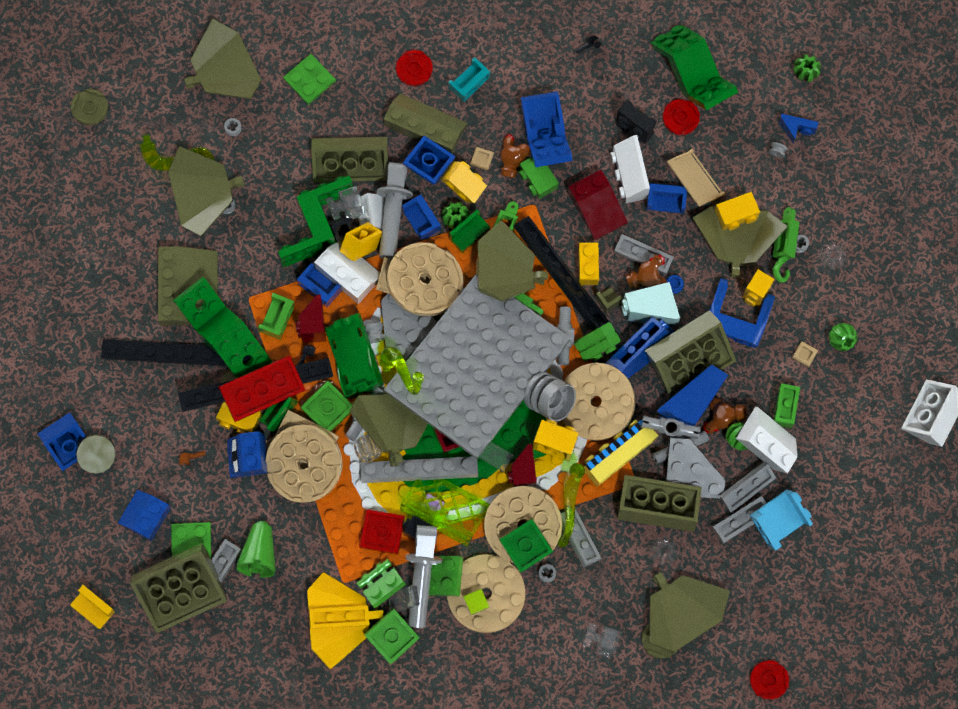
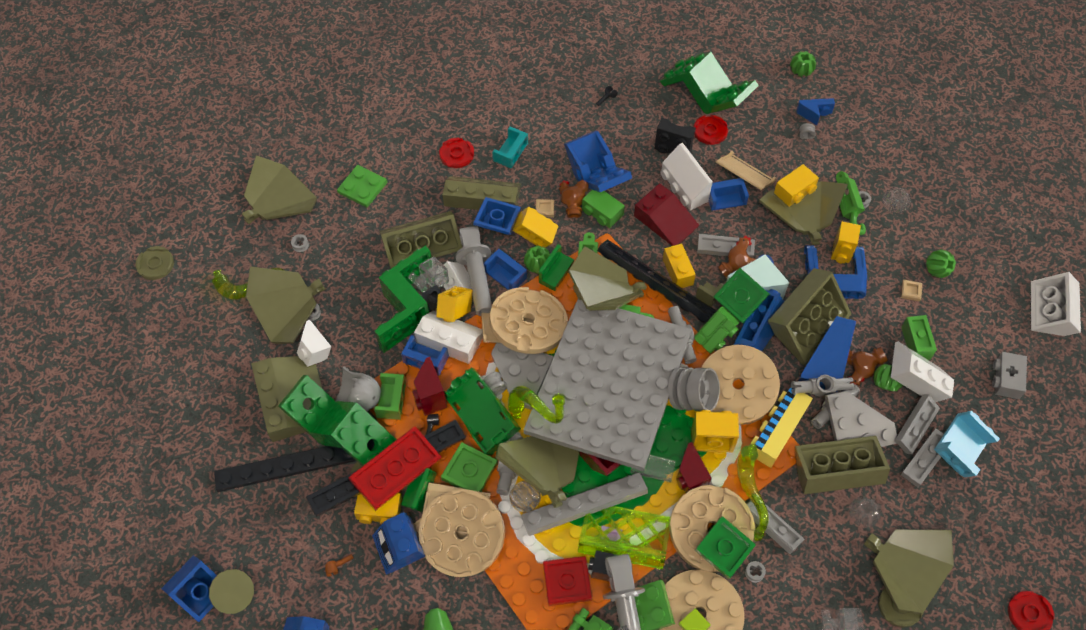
camera: 15 degrees left, 15 degrees down
none -> white slope [297,320,331,367]
none -> light grey piece [336,366,381,411]
none -> green tile [714,268,770,323]
none -> light grey brick [992,352,1027,399]

